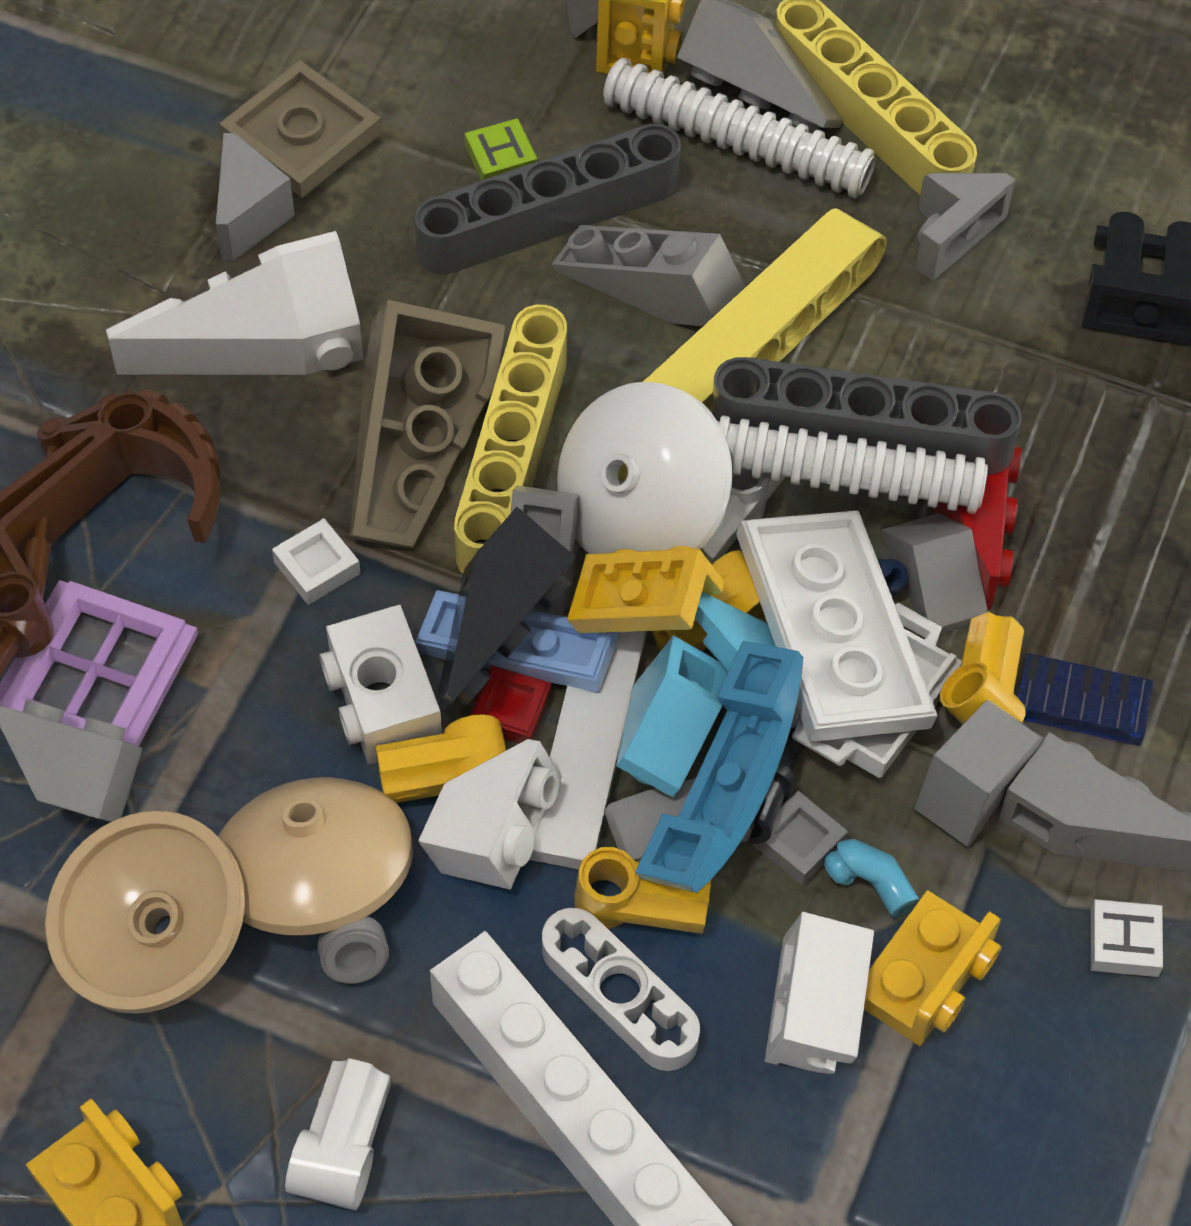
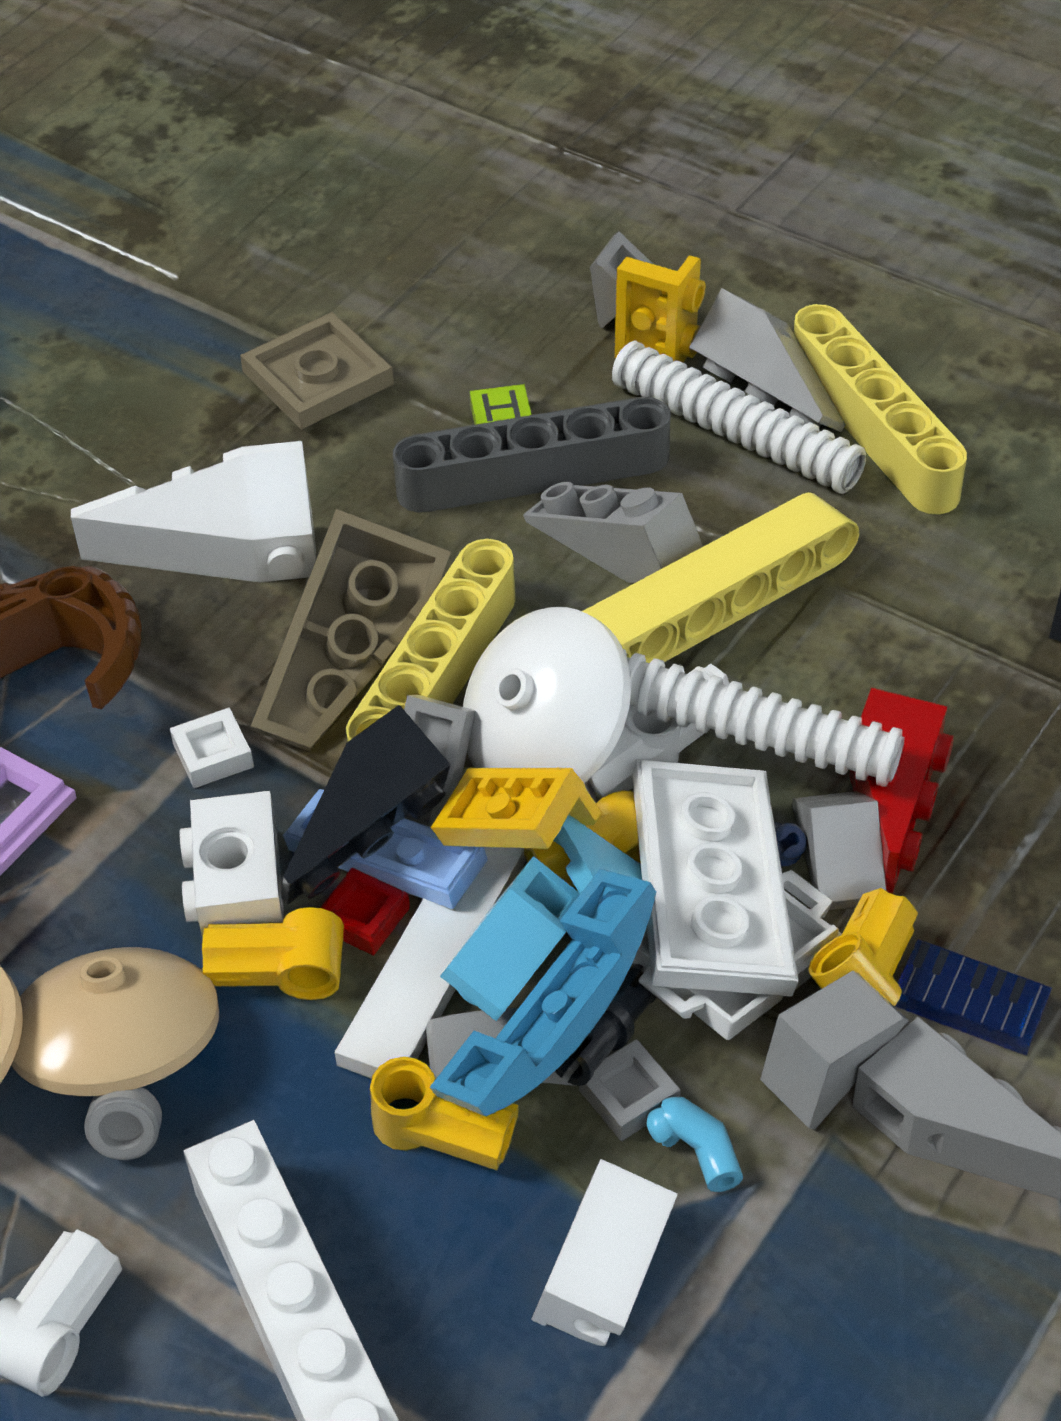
camera: 15 degrees right, 10 degrees down
light grey slope [216,133,295,261] -> none
white slope [418,739,560,889] -> none
white beam [542,908,700,1071] -> none
dark grey beam [712,357,1022,474] -> none
yellow bracket [864,890,1002,1047] -> none
light grey slope [915,173,1015,282] -> none
white tile [1091,899,1163,977] -> none

